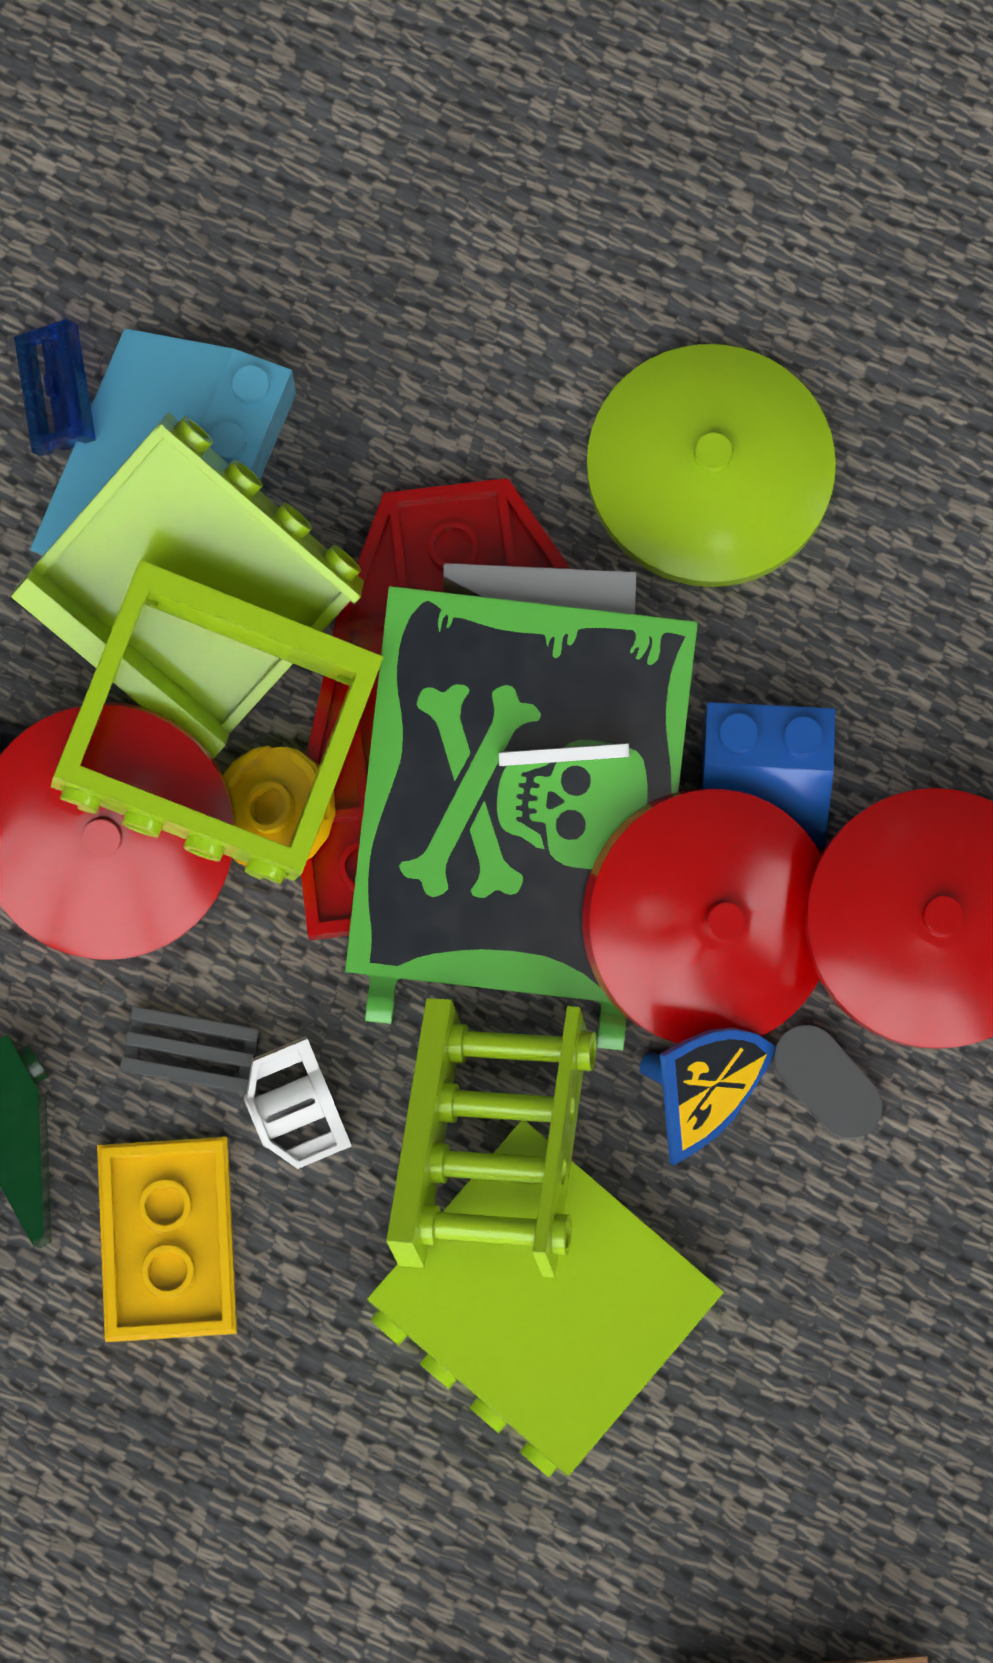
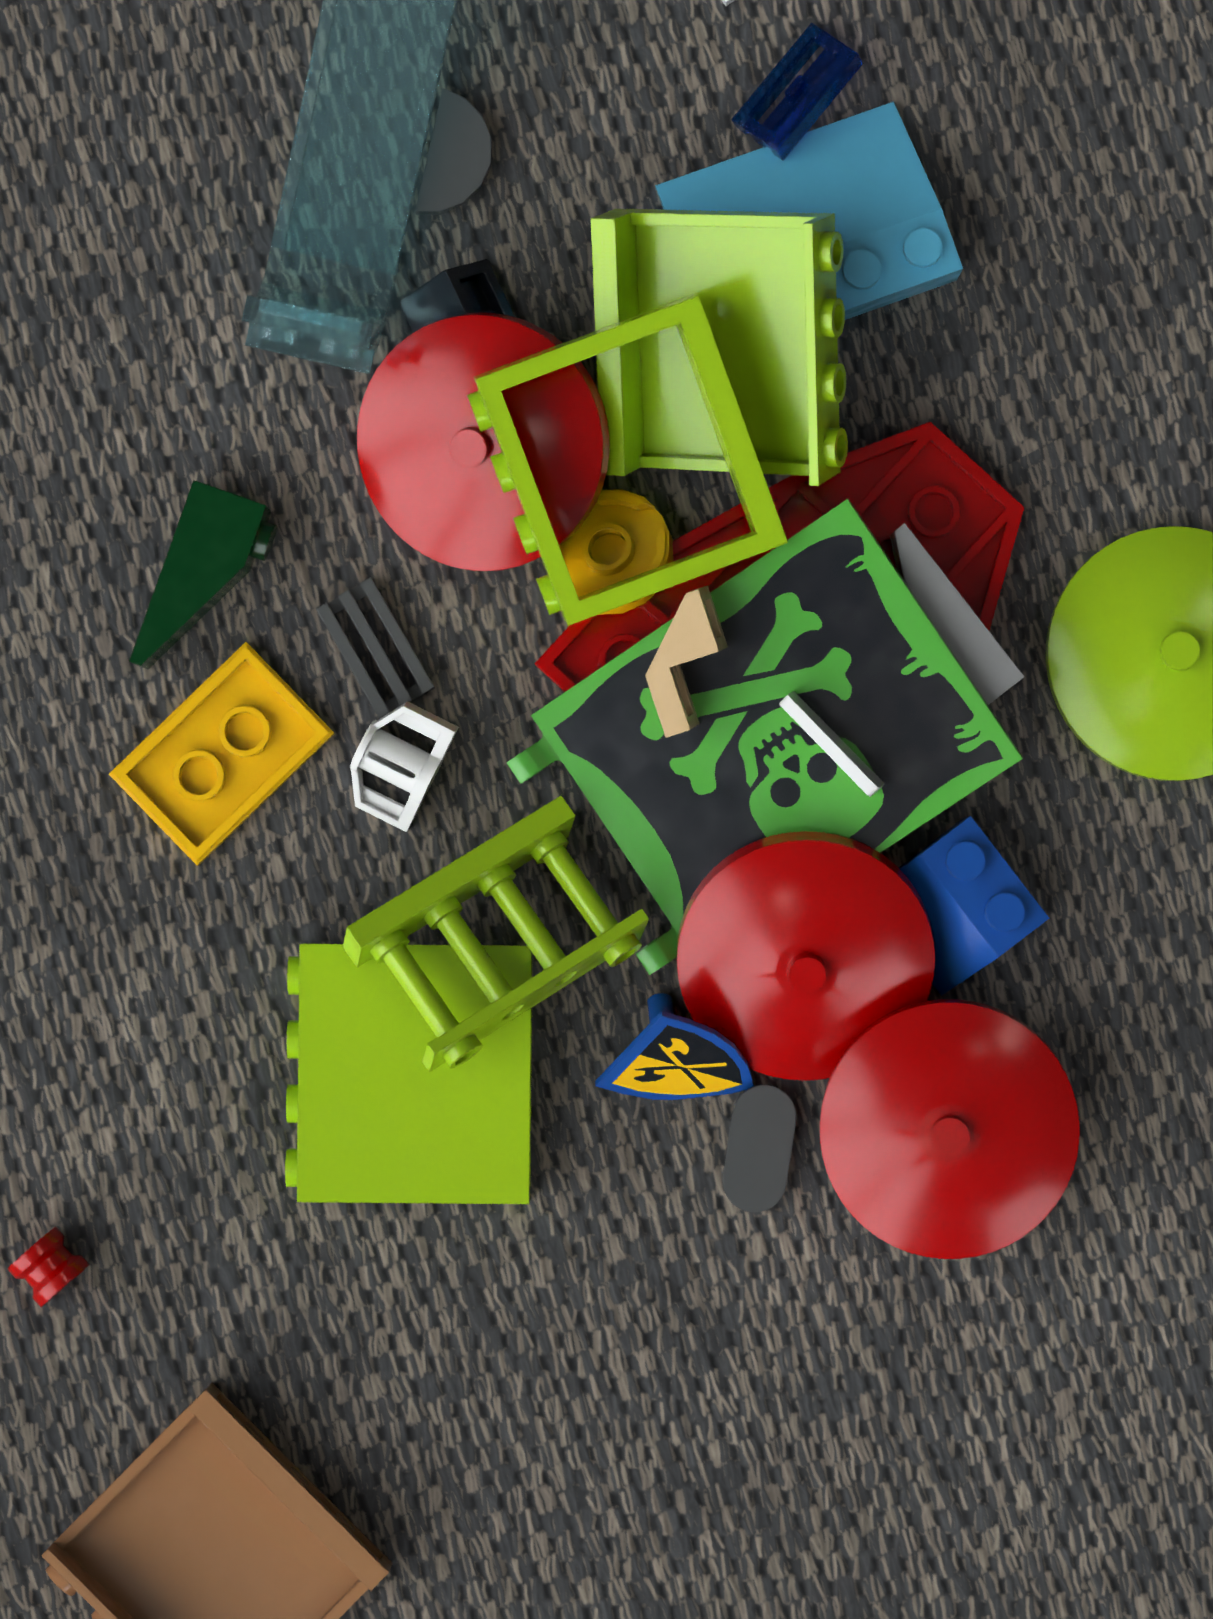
camera: 50 degrees right, 10 degrees up
none -> tan slope [645,585,728,738]

